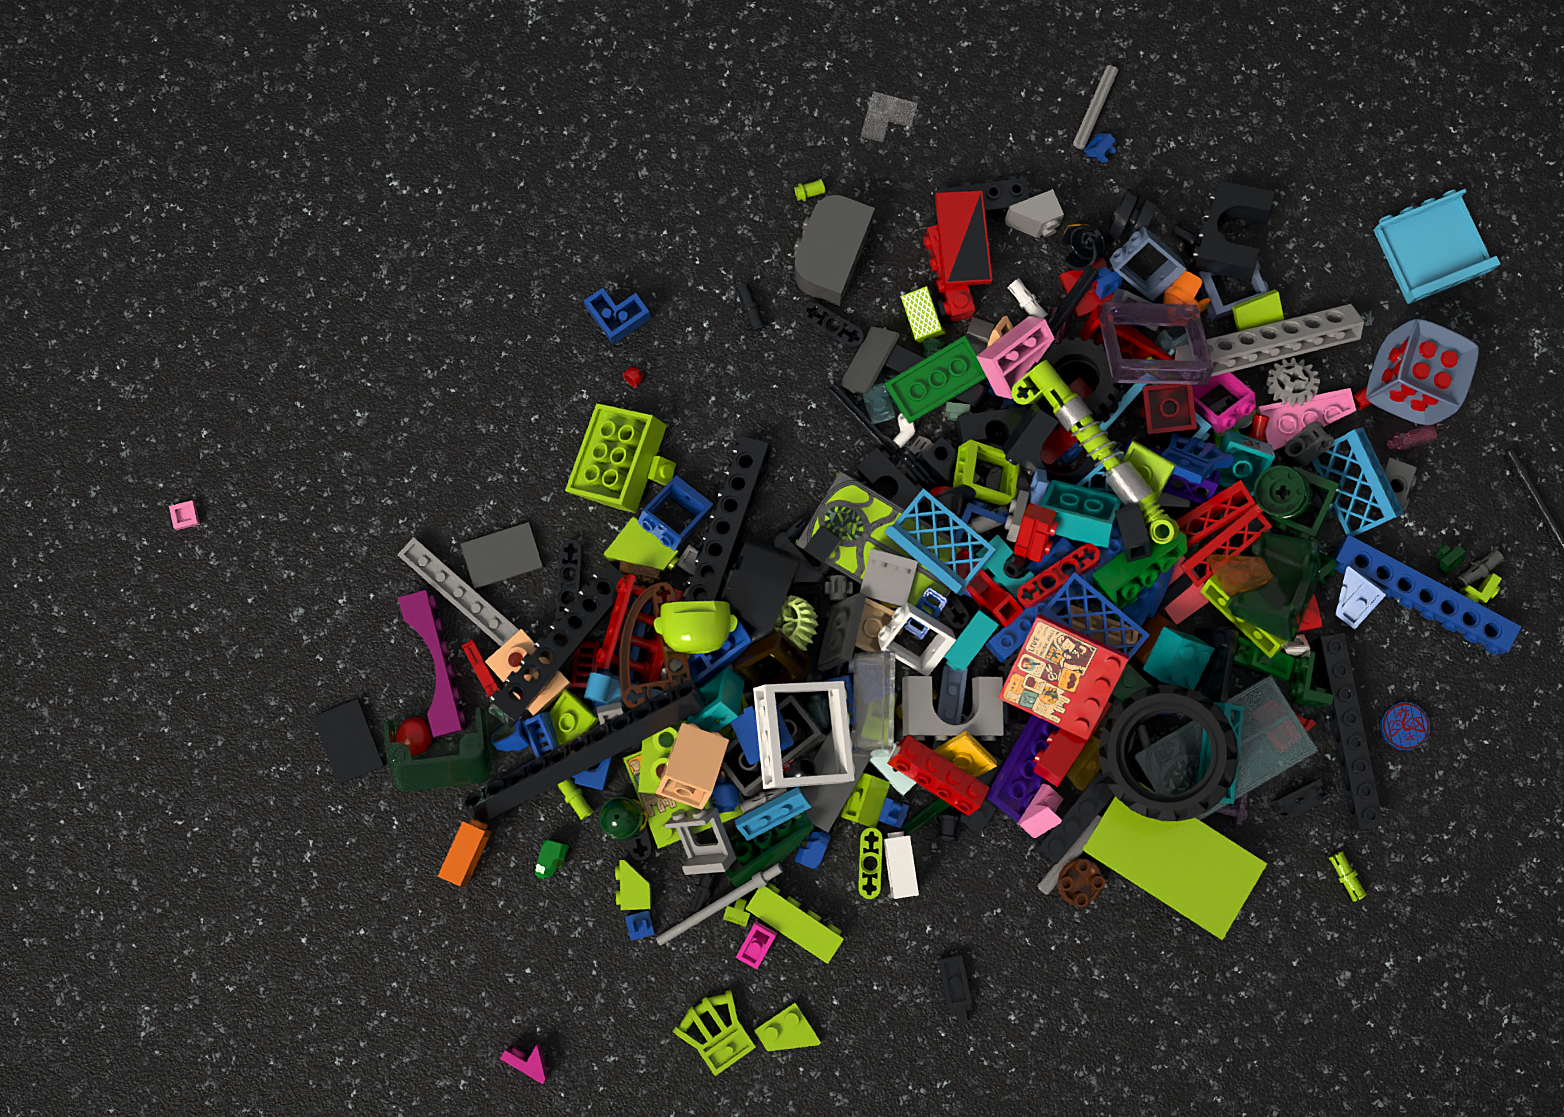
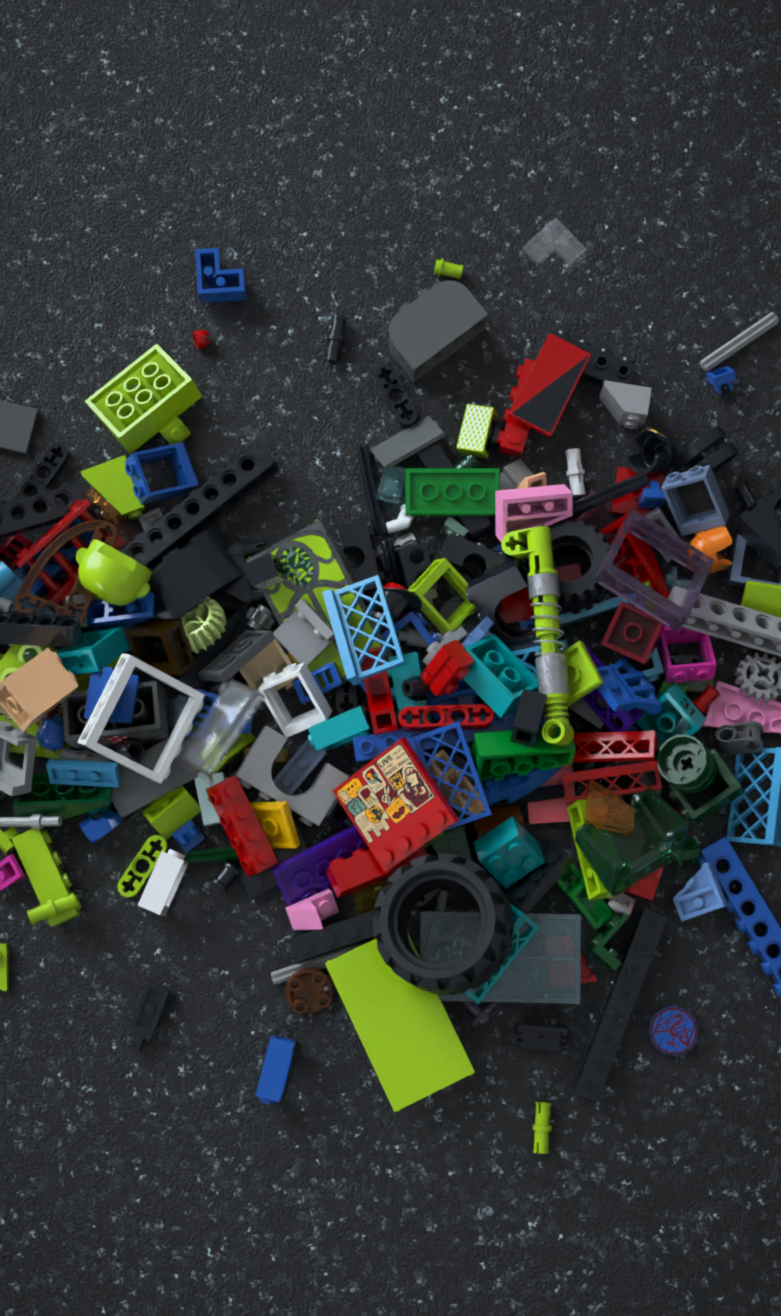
camera: 30 degrees right, 0 degrees up
none -> lime pin [27,892,79,925]
none -> blue window [255,1035,297,1105]

